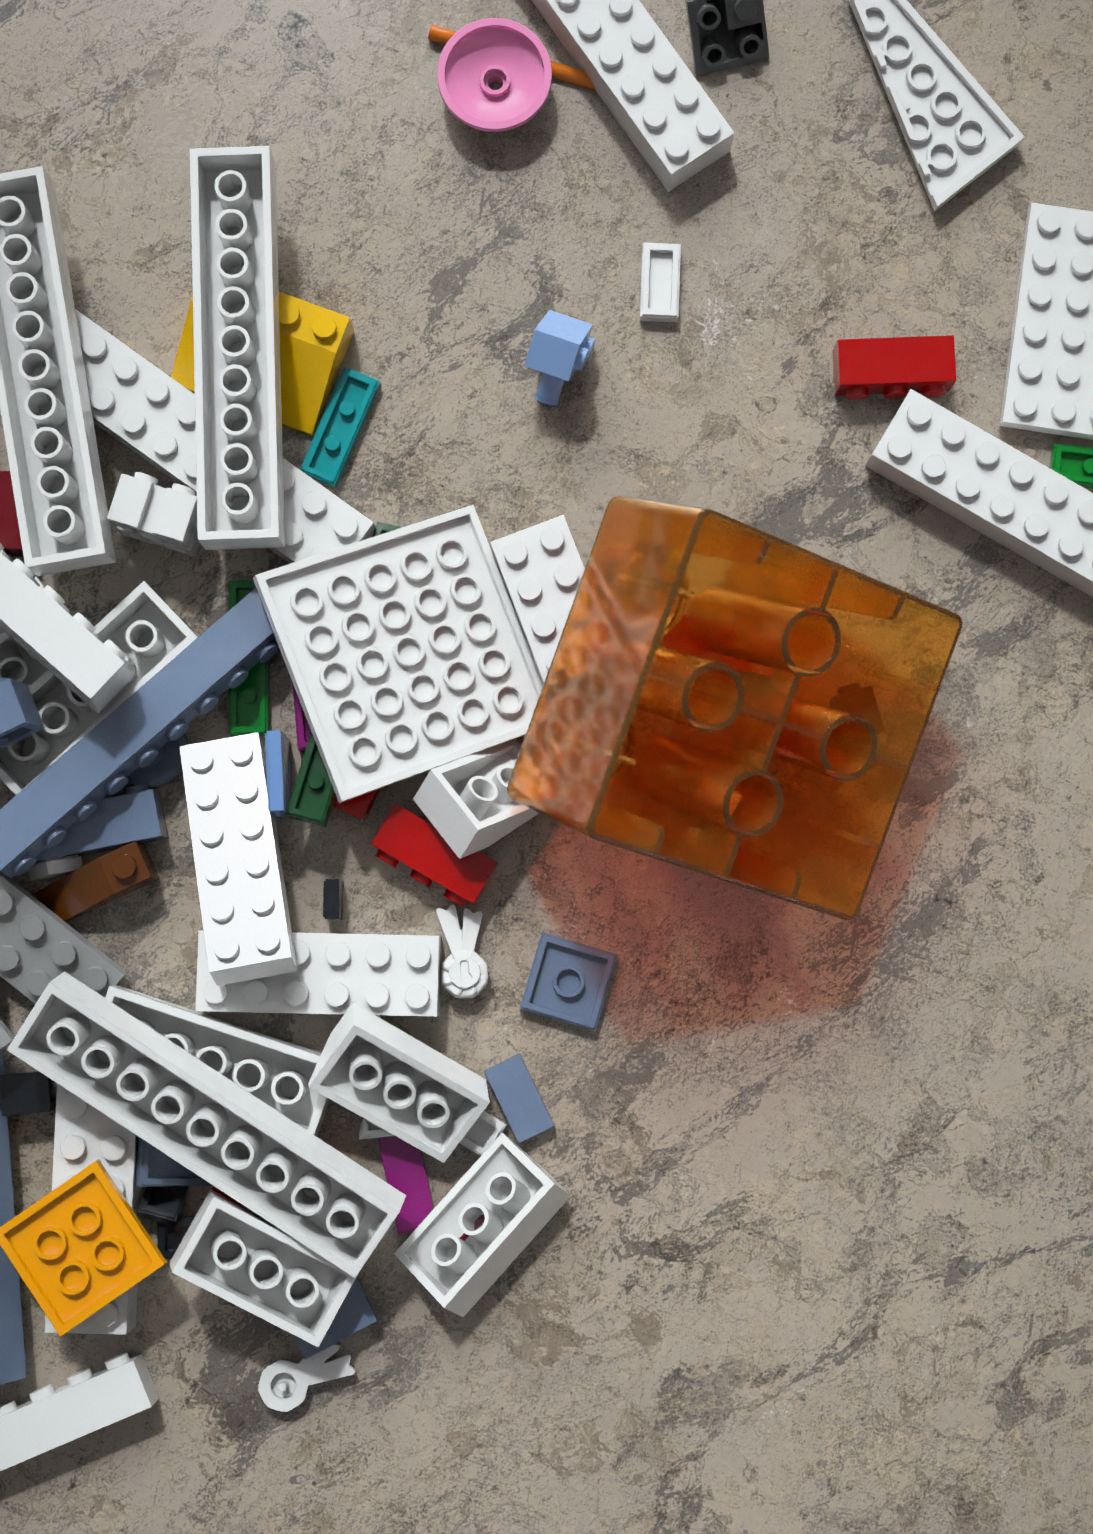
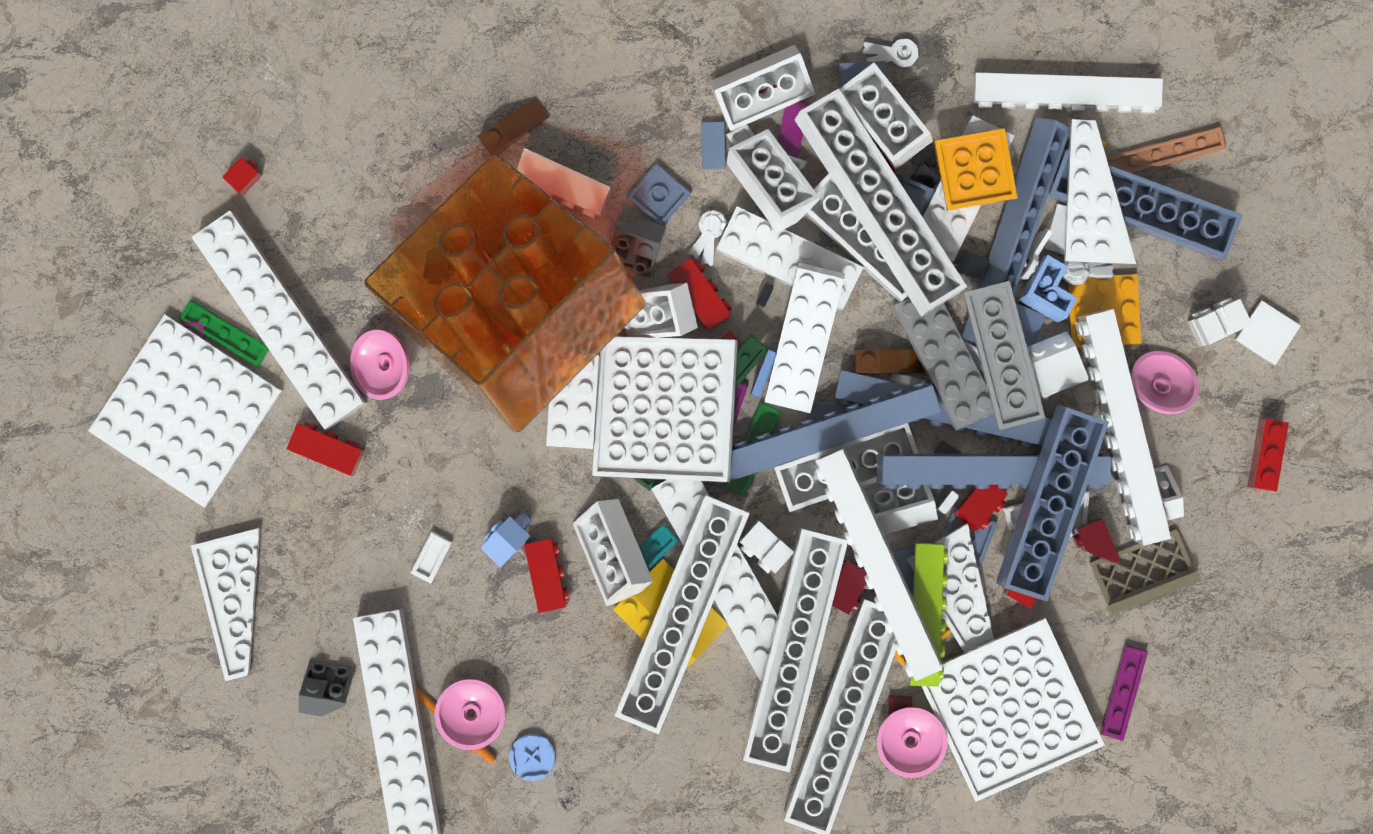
camera: 155 degrees left, 5 degrees up
none -> bright pink dish [350,330,410,400]
none -> reddish brown slope [477,99,549,159]
none -> light blue tile [509,733,556,781]
none -> slope [515,148,612,219]
none -> red brick [524,538,570,613]
none -> white slope [572,499,653,606]
none -> dark grey slope [606,219,666,278]

